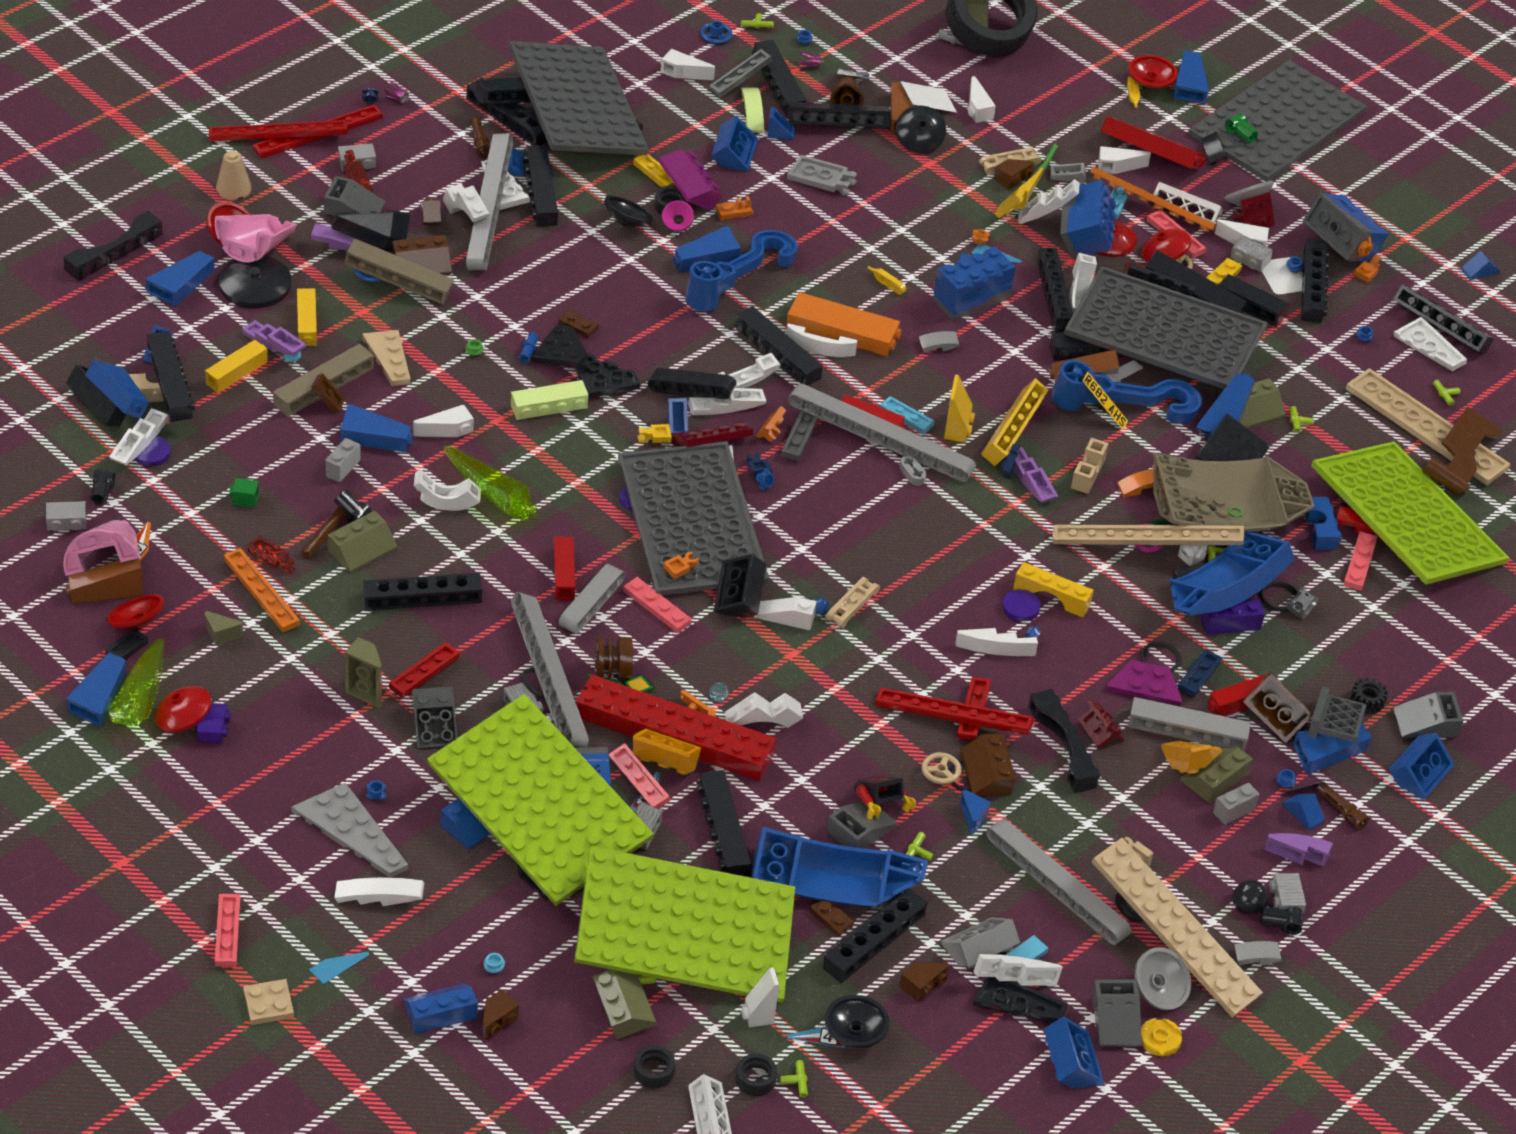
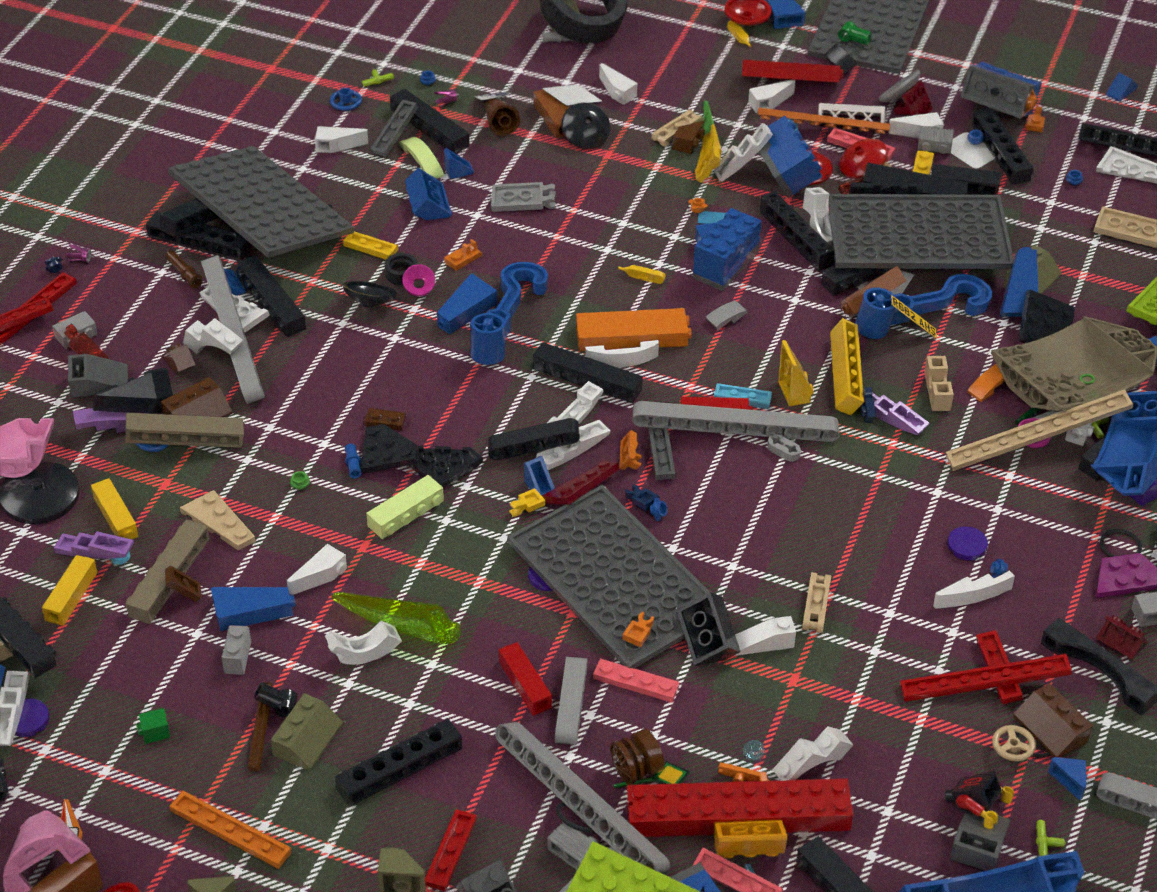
camera: 20 degrees left, 0 degrees up
clear red plate [246,535,295,574] -> none
magenta slope [658,149,723,211] -> none
black brick [787,102,891,128] -> none
blue plate [815,596,829,616] -> none
yellow arch [1013,562,1094,617] -> none
light grey slope [1050,163,1086,183] -> none
lime piece [1290,406,1314,433] -> none

